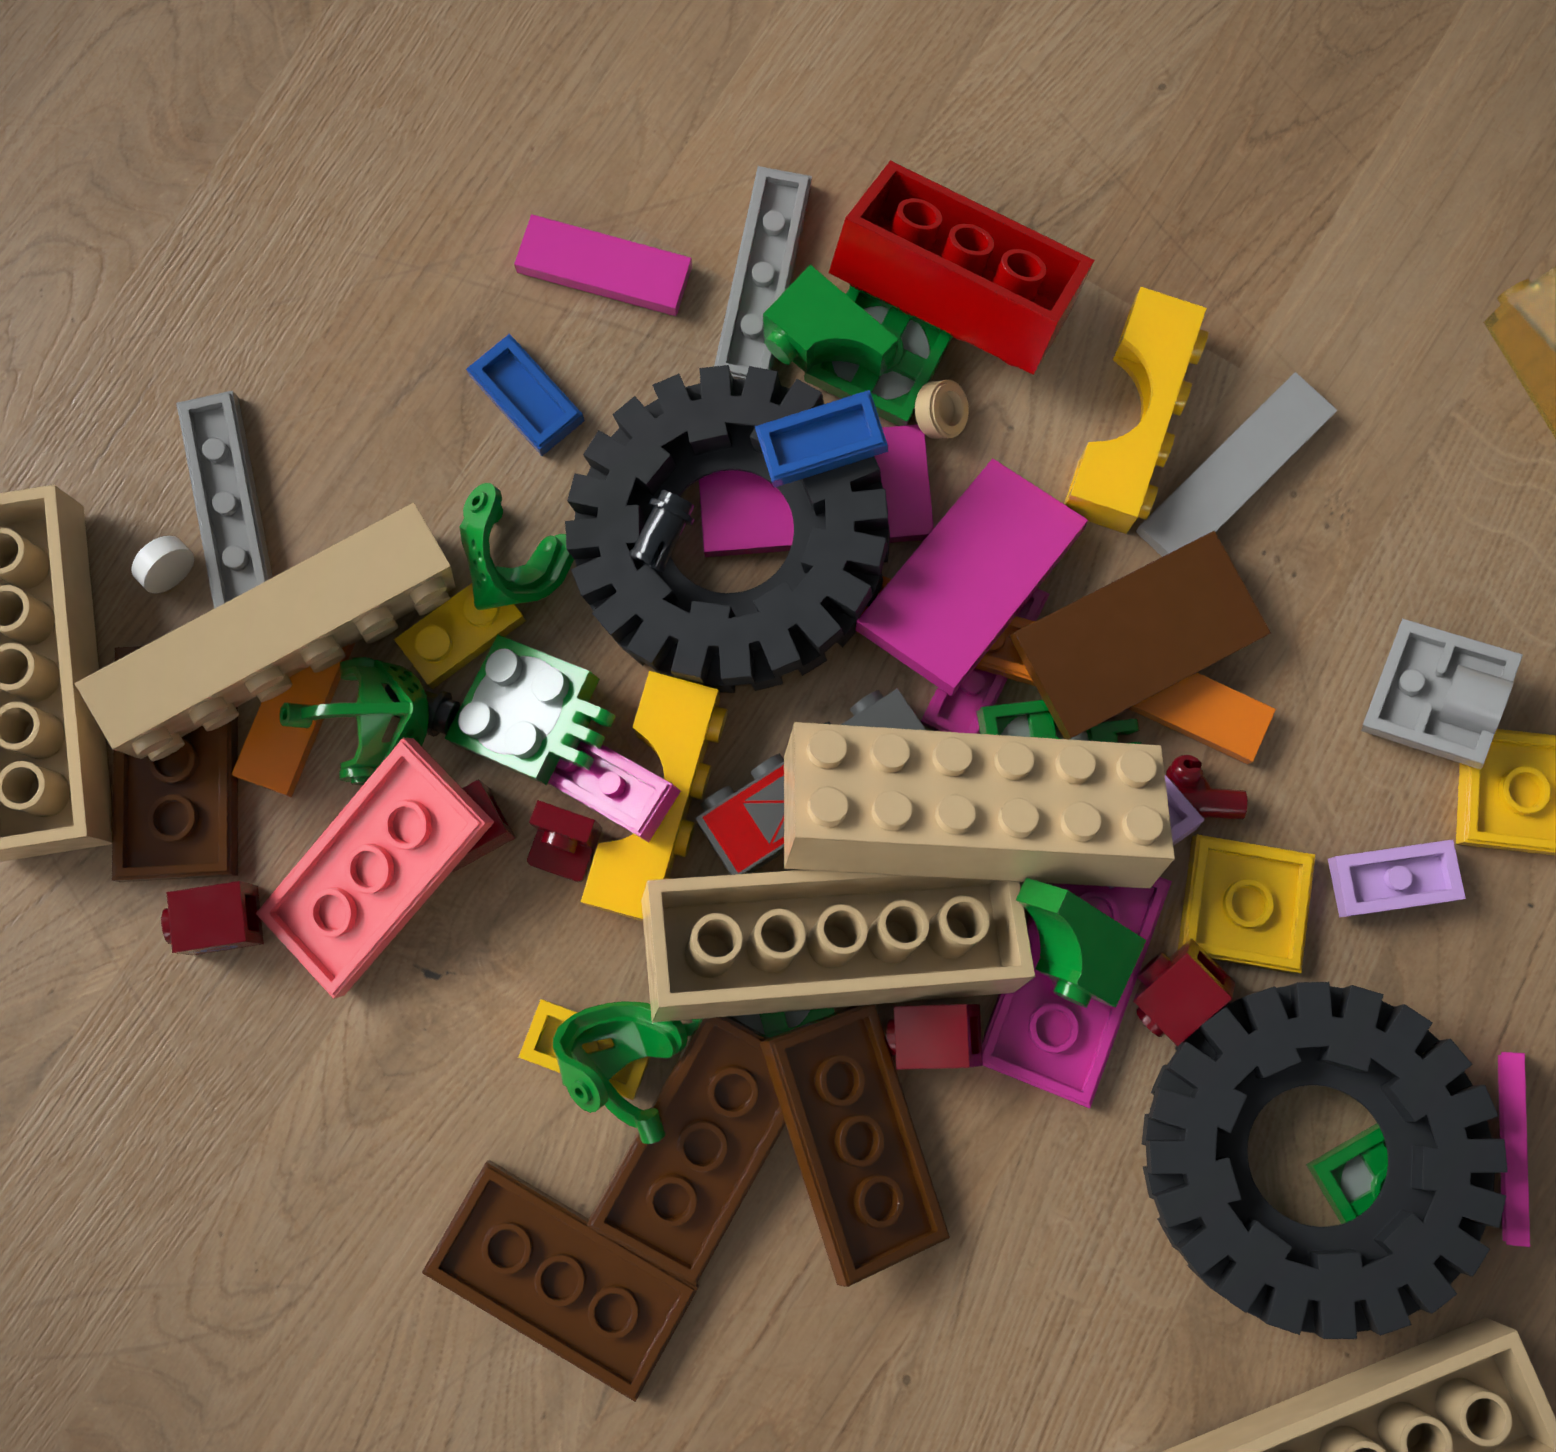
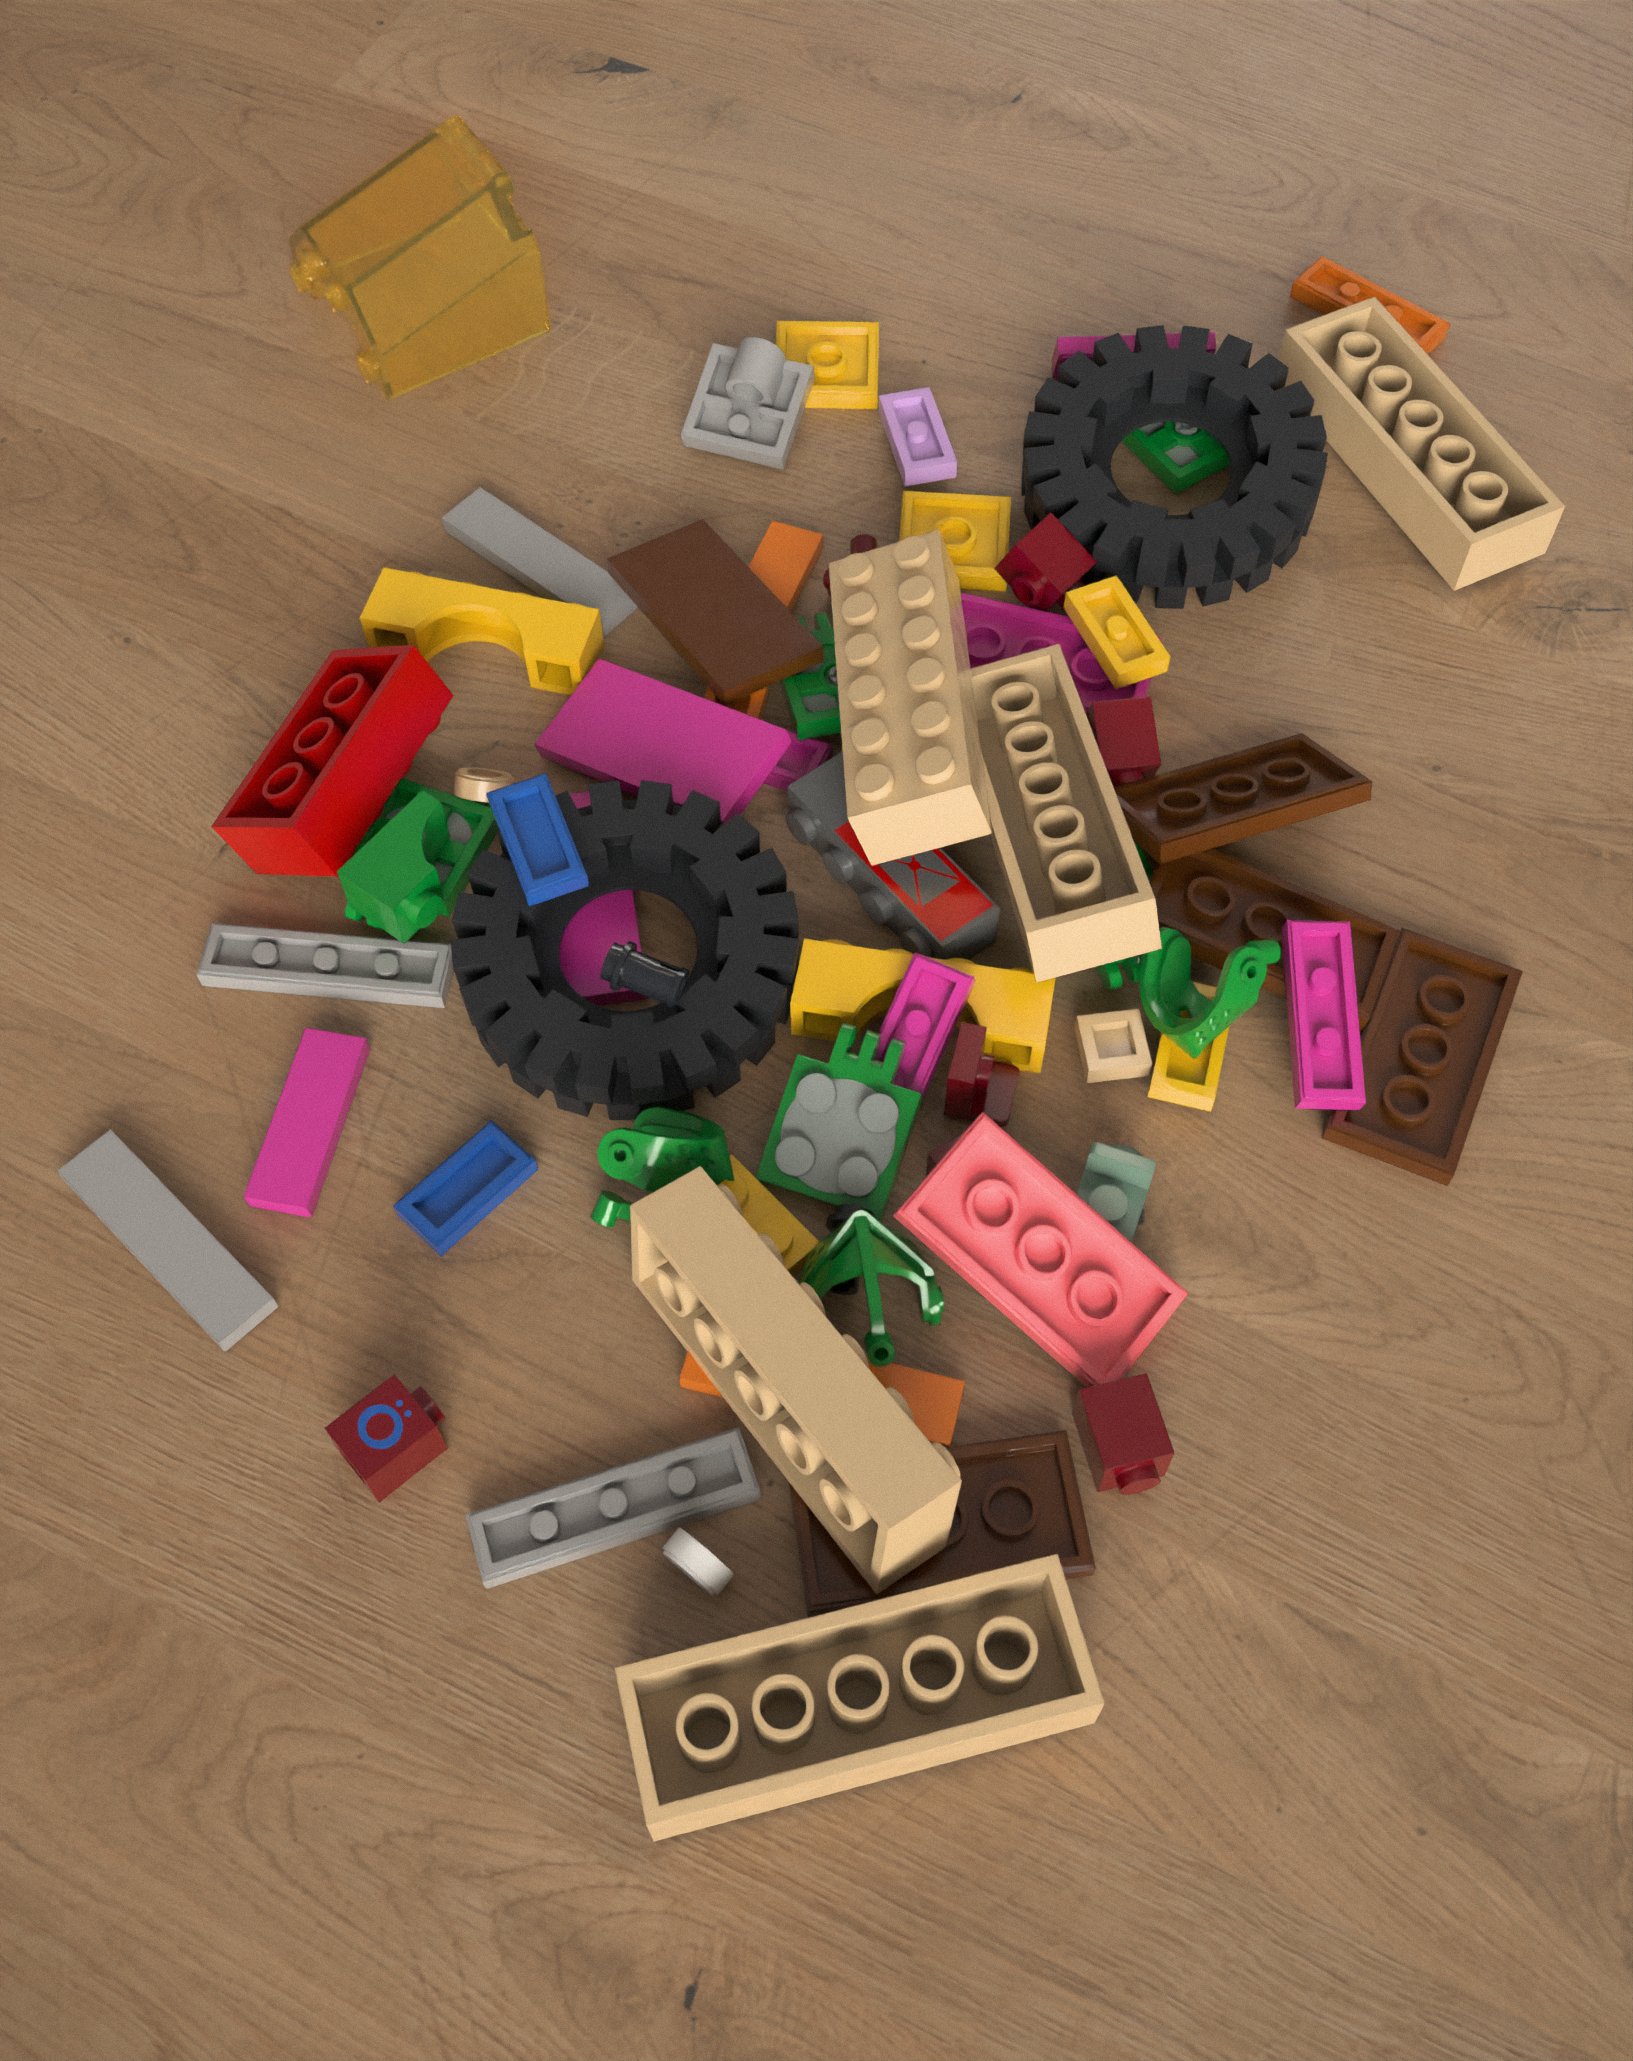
camera: 95 degrees left, 20 degrees down
green arch [1016,878,1147,1008] -> none
none -> light grey tile [57,1129,278,1352]
none -> dark red brick [324,1374,448,1502]
none -> yellow plate [1063,575,1170,689]
none -> tan plate [1074,1009,1152,1083]
none -> sand green bracket [1076,1142,1156,1243]
none -> dark pink tile [1281,920,1366,1110]

